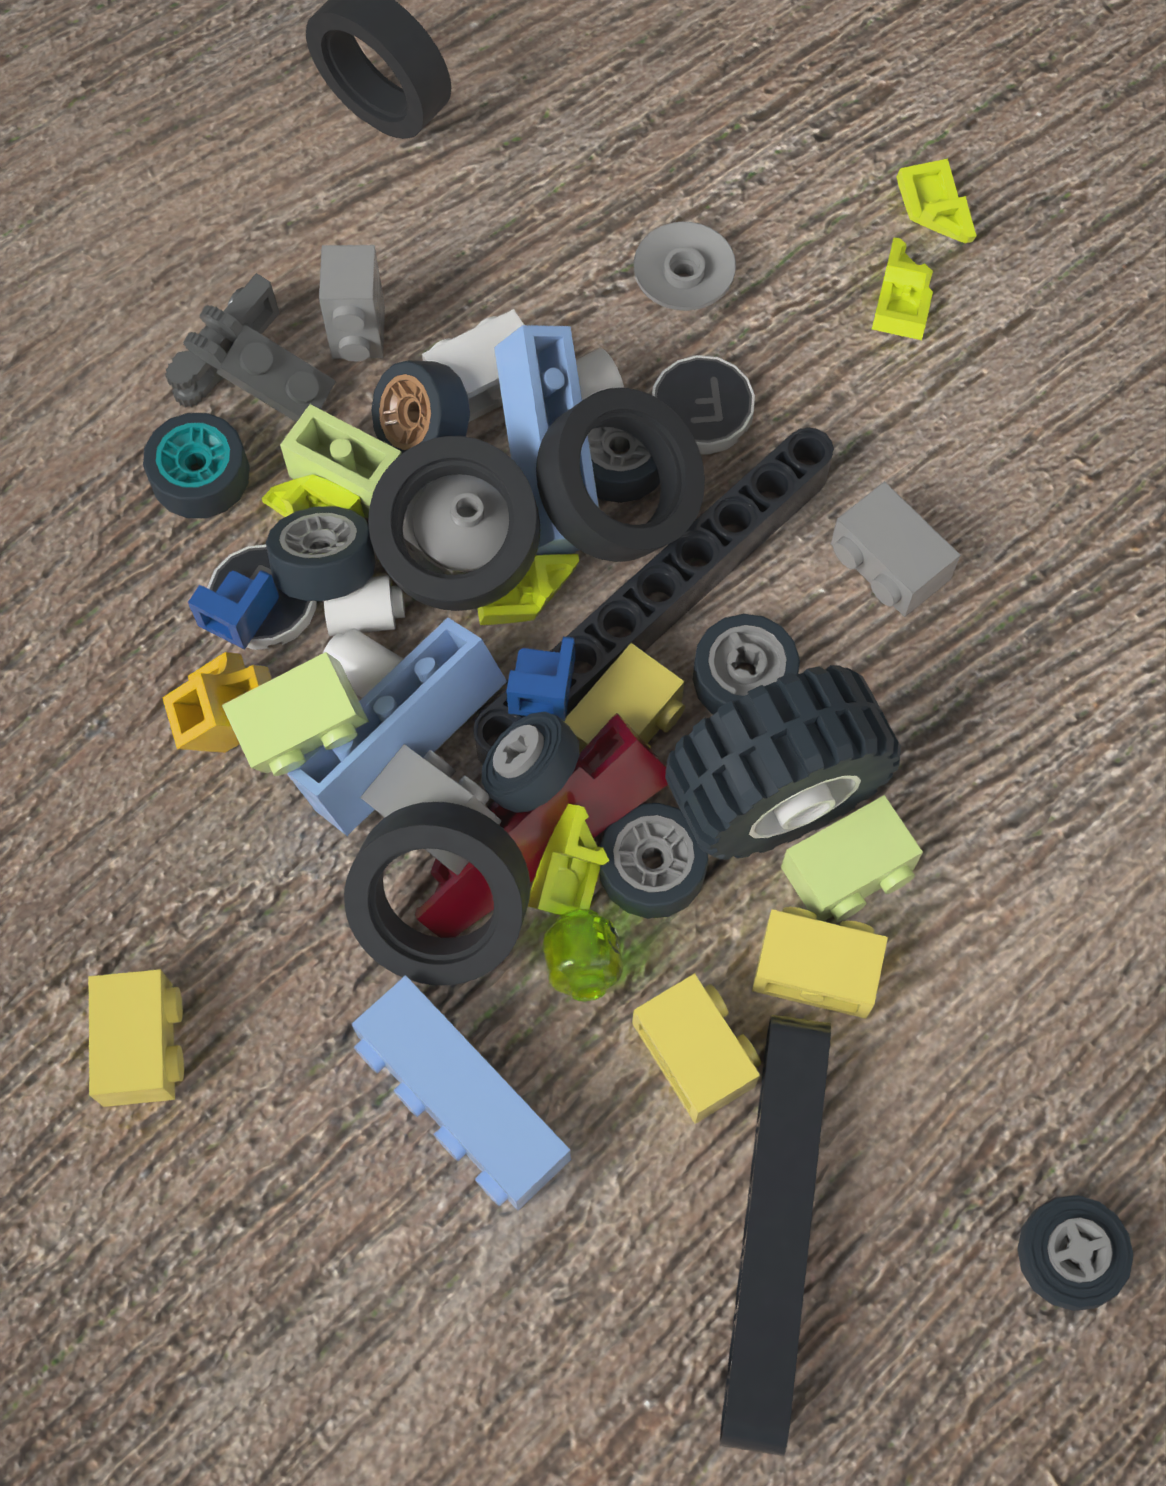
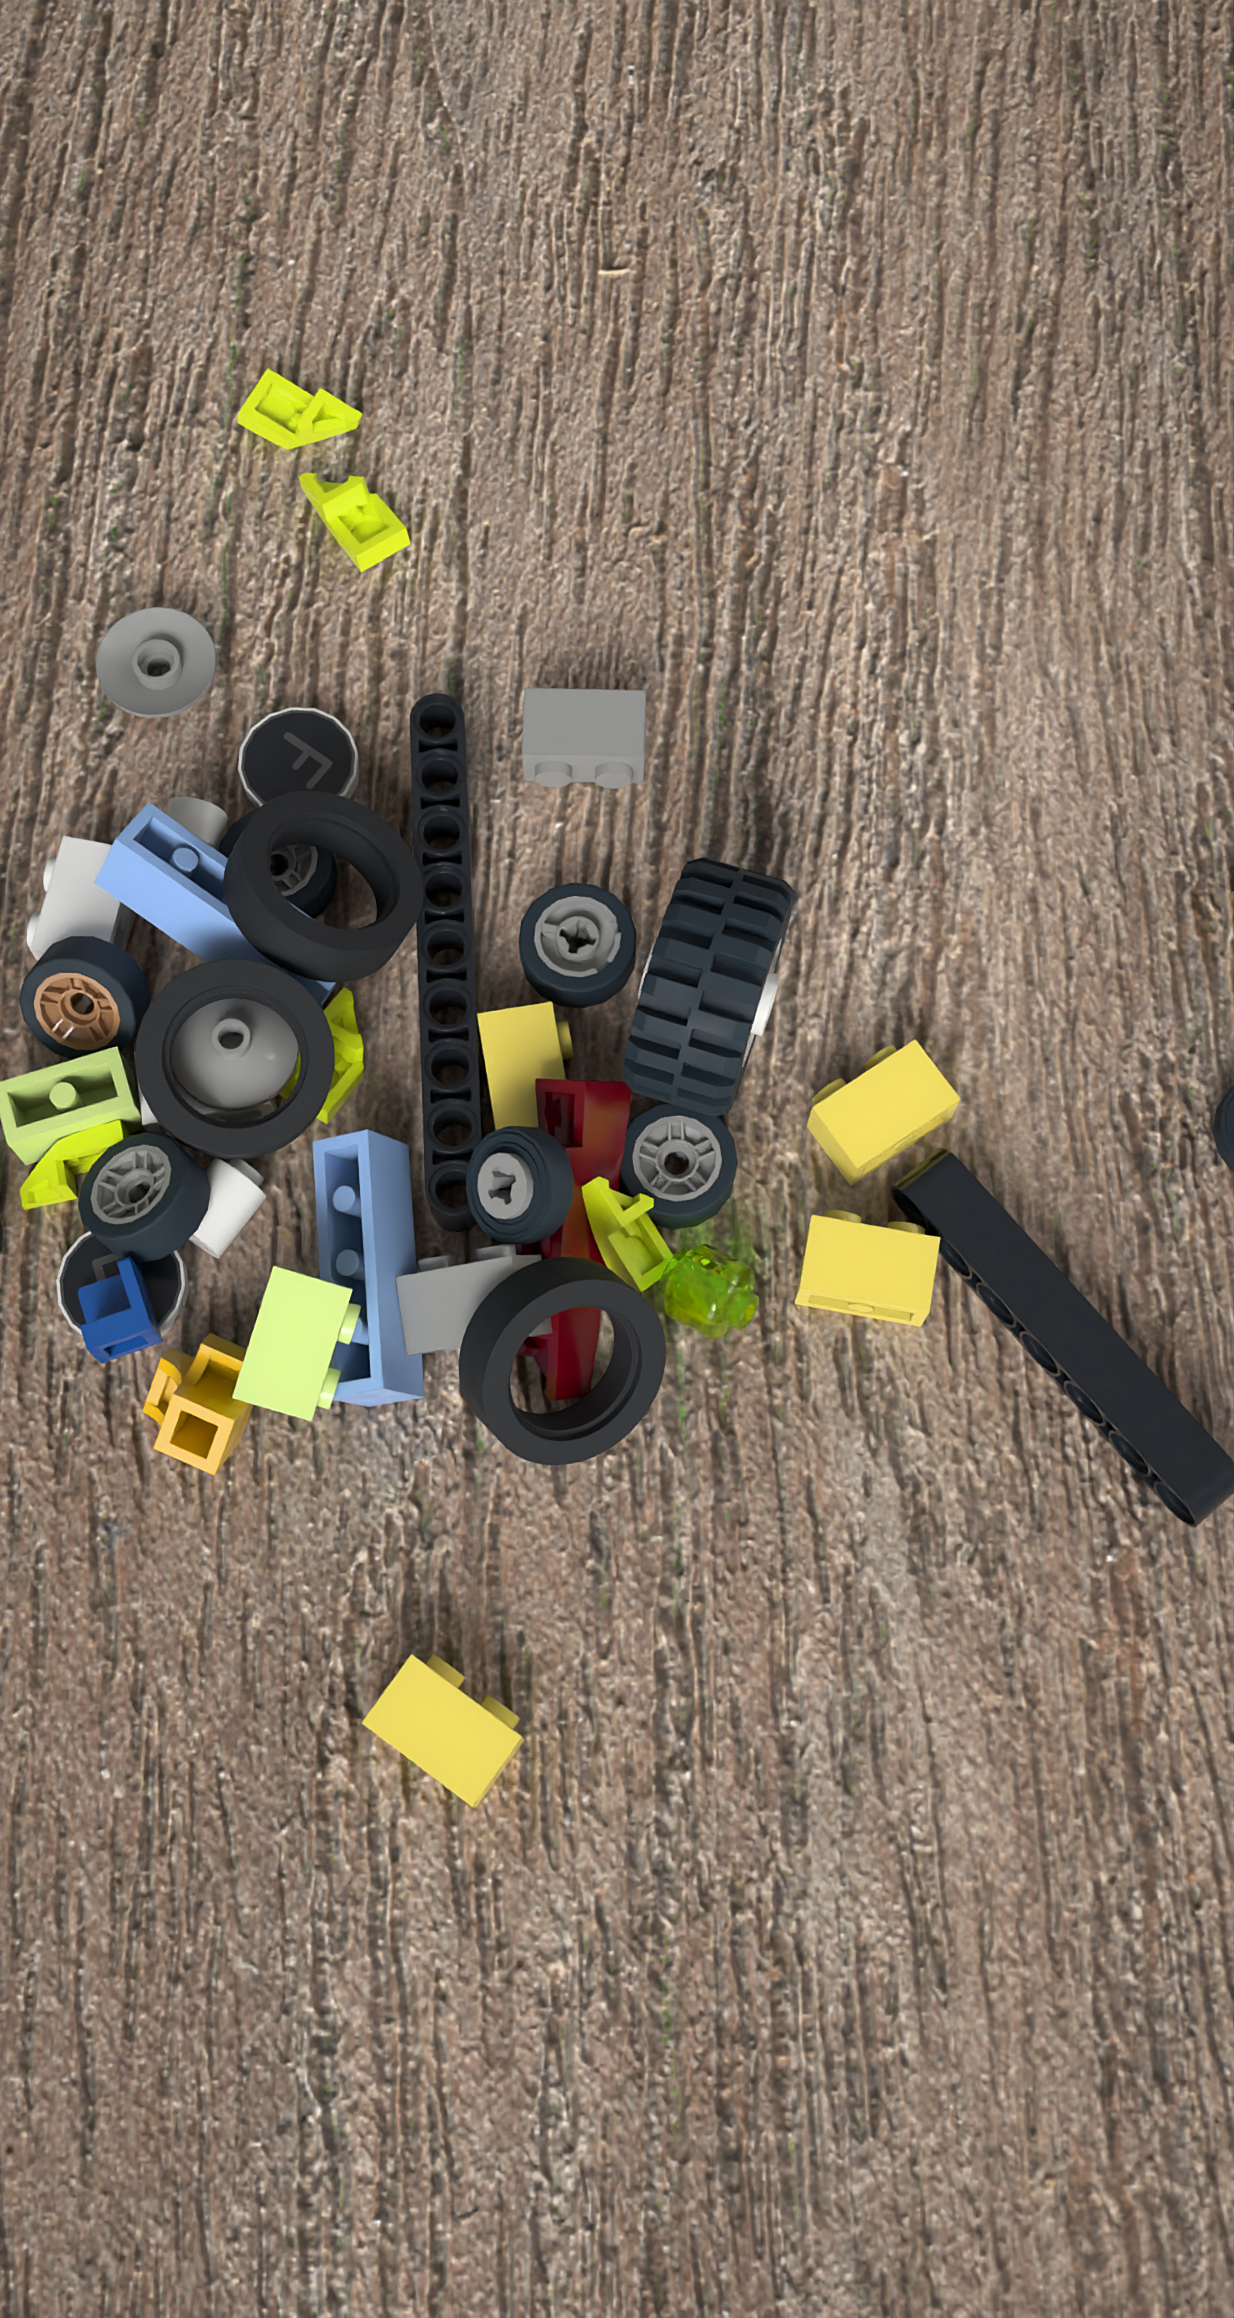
camera: 50 degrees left, 5 degrees up
white brick [323,629,403,698] -> none
light blue brick [352,975,571,1210] -> none
blue panel [506,636,575,721] -> none
yellowish green brick [781,795,923,922] -> none

